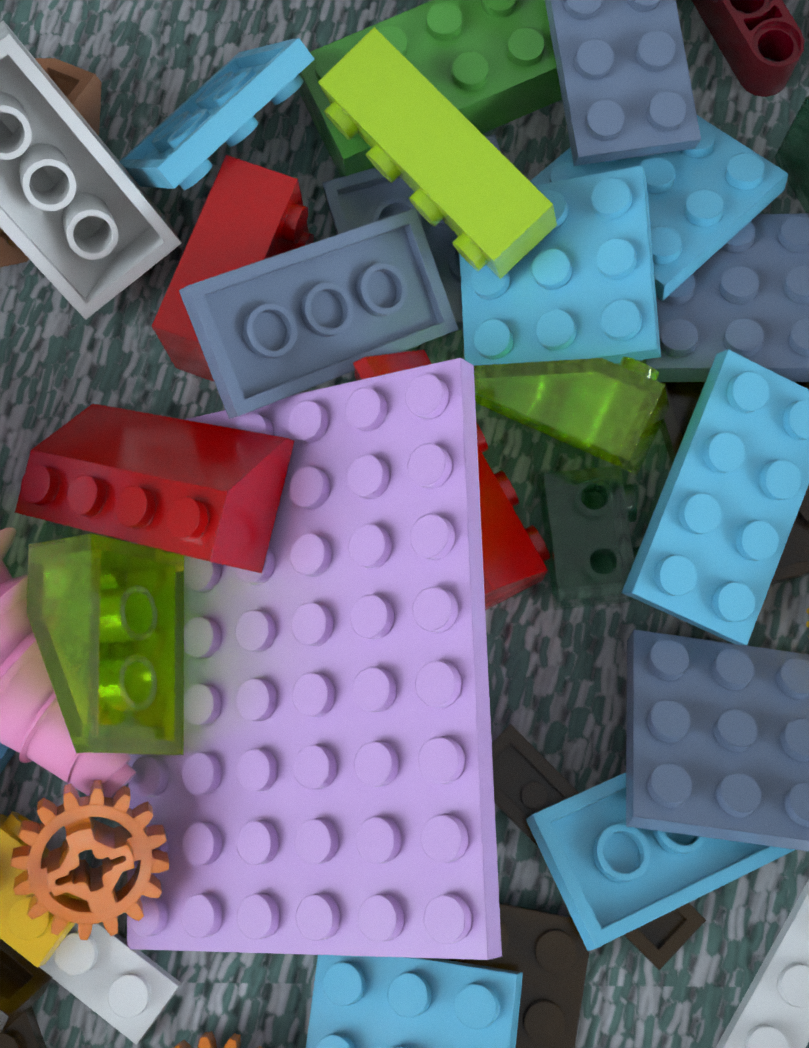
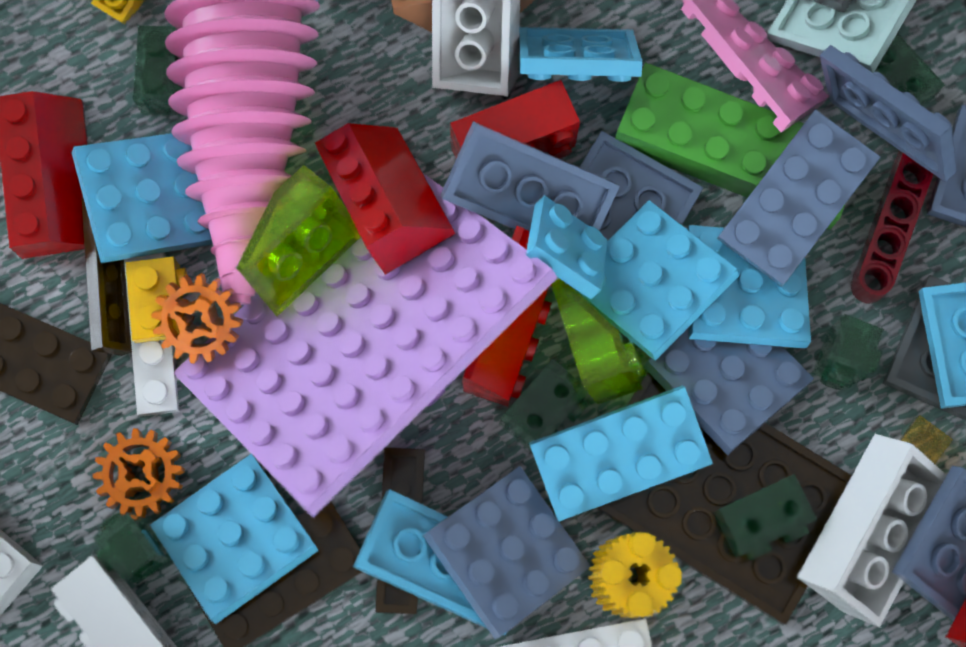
camera: 40 degrees right, 0 degrees up
lime brick [318,27,557,279] -> none
none -> medium azure plate [526,195,607,299]

